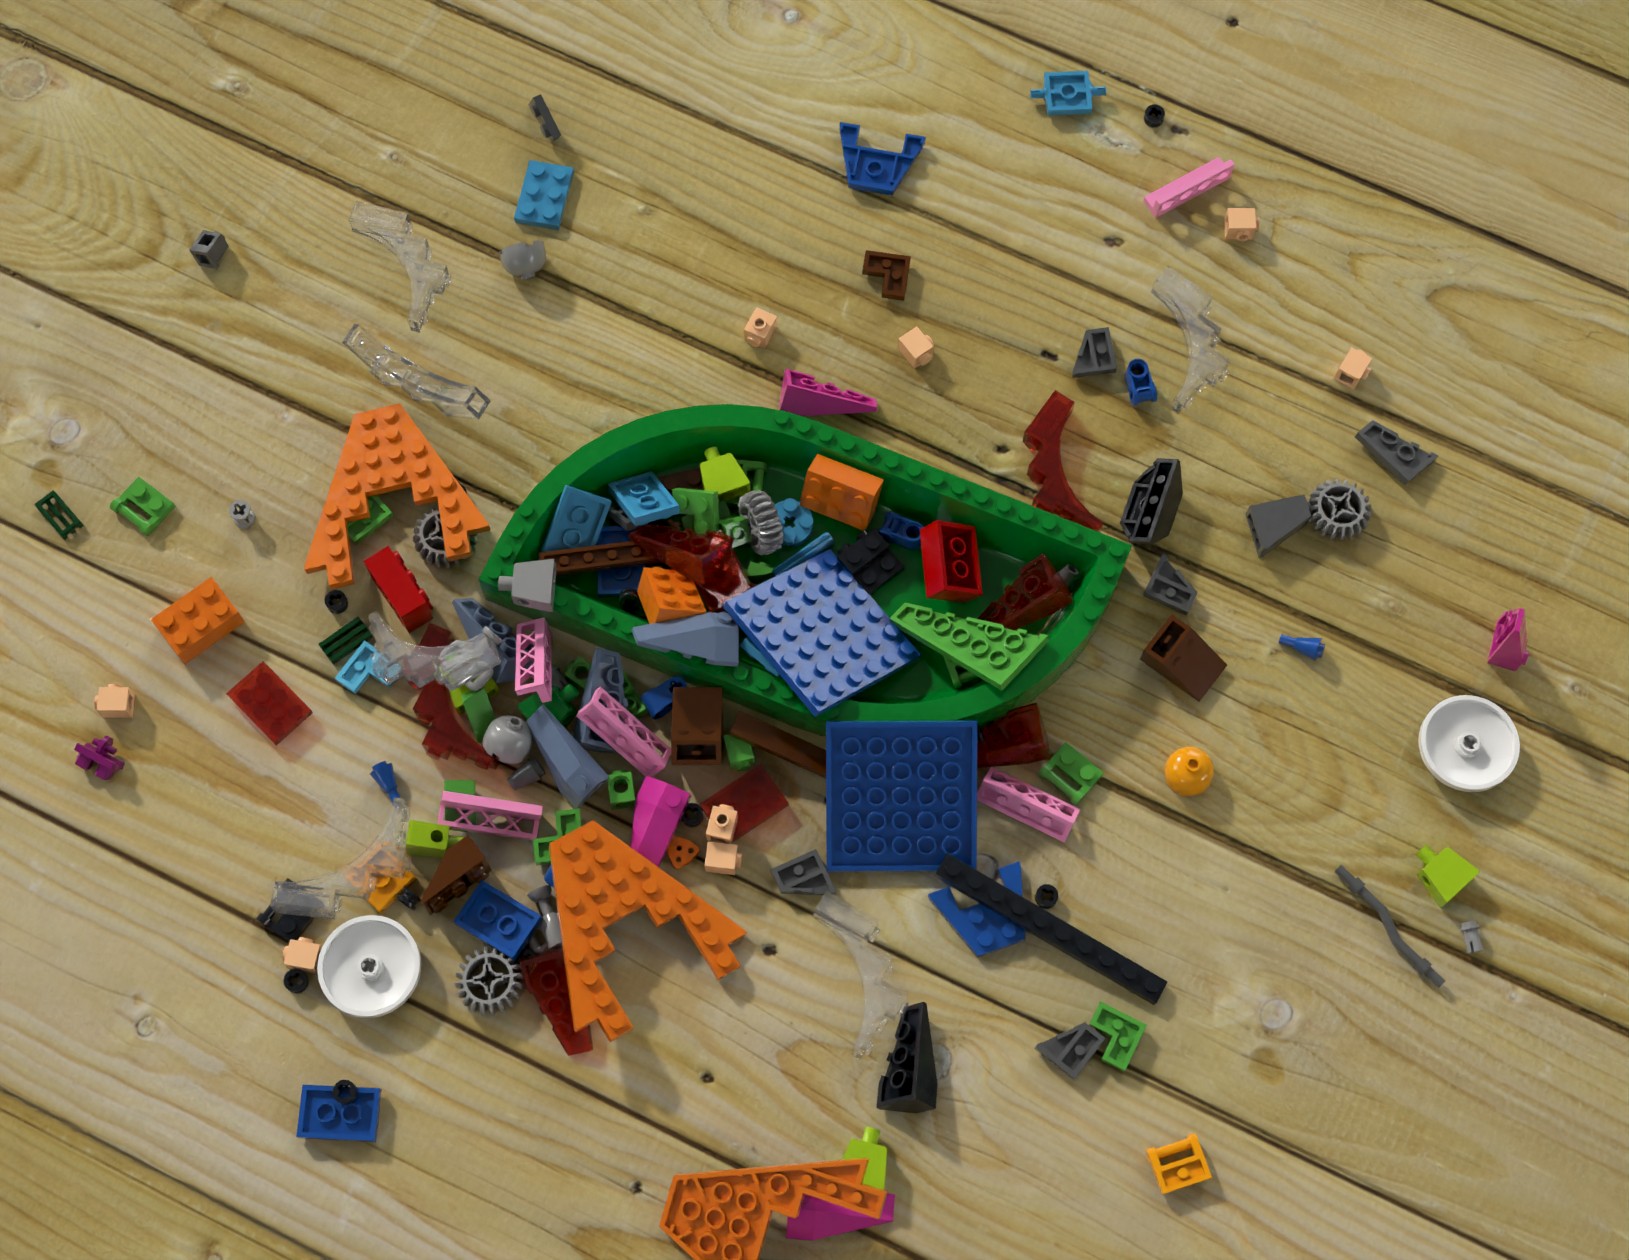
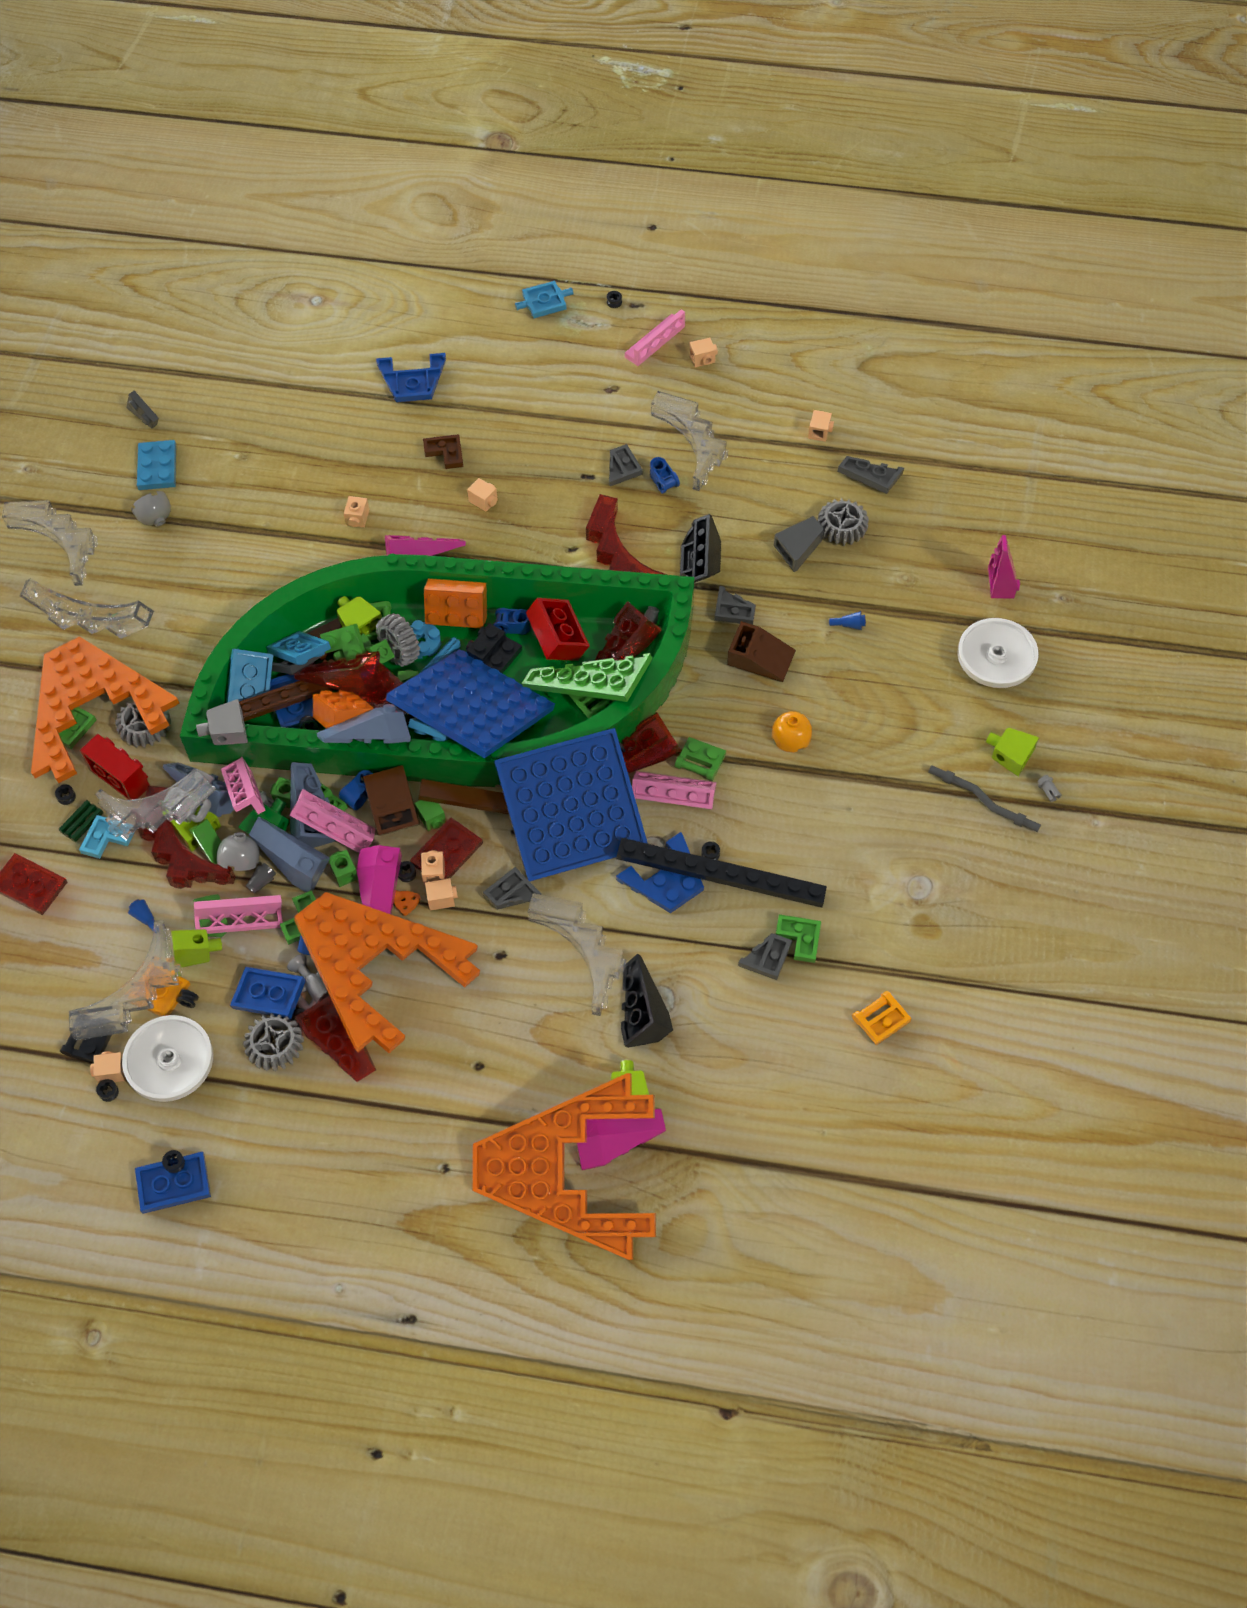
camera: 15 degrees left, 10 degrees down
reddish brown slope [421,835,492,915] -> none

